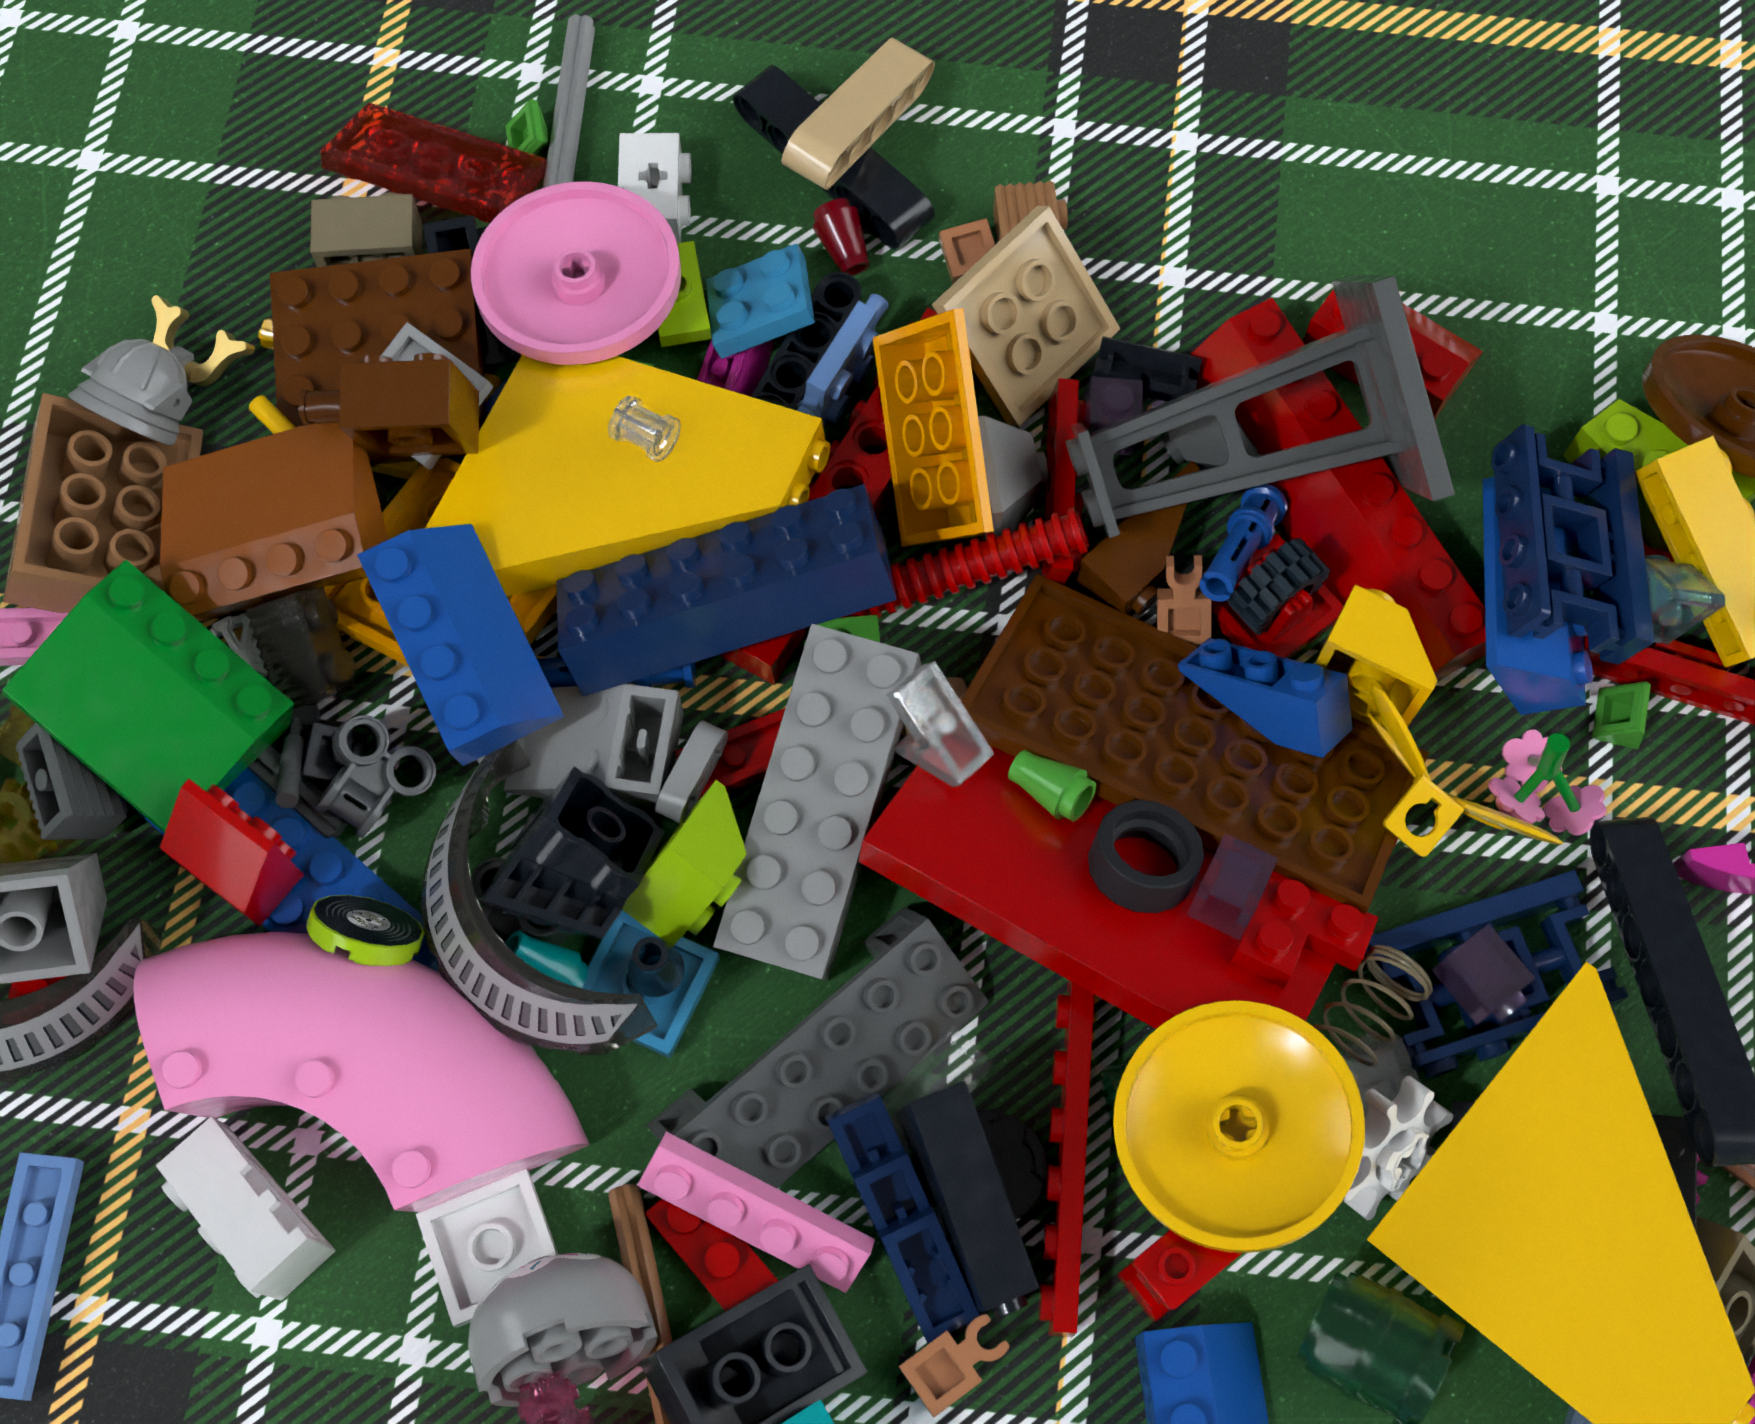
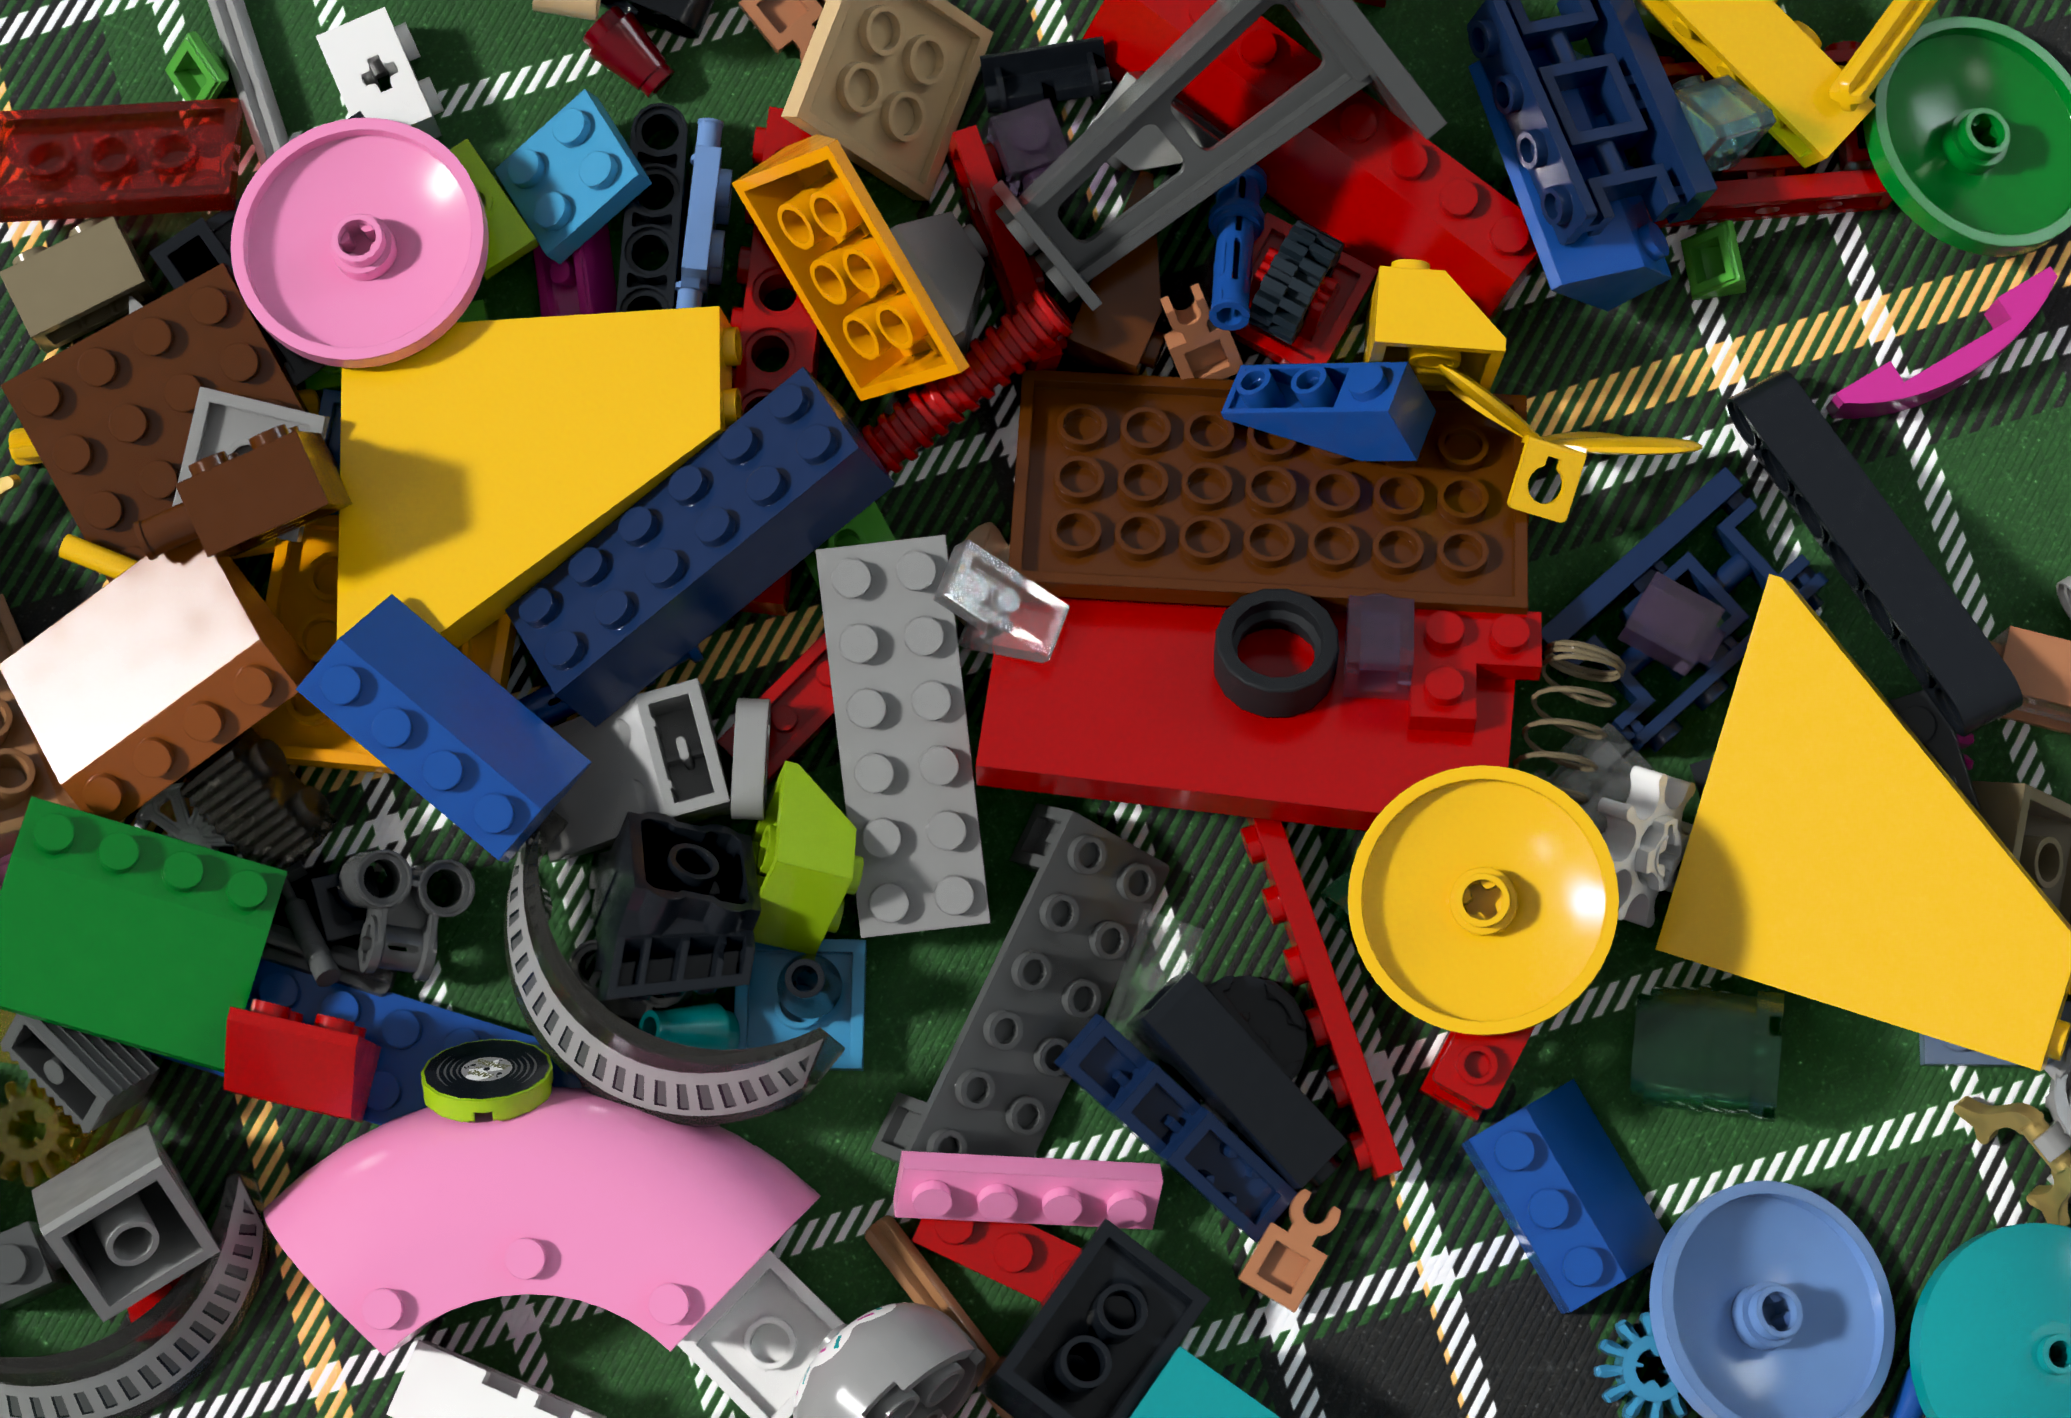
camera: 20 degrees left, 10 degrees up
clear bush [608,396,681,462] -> none
bright green cone [1008,750,1096,822] -> none
bright pink plant [1488,730,1607,835] -> none

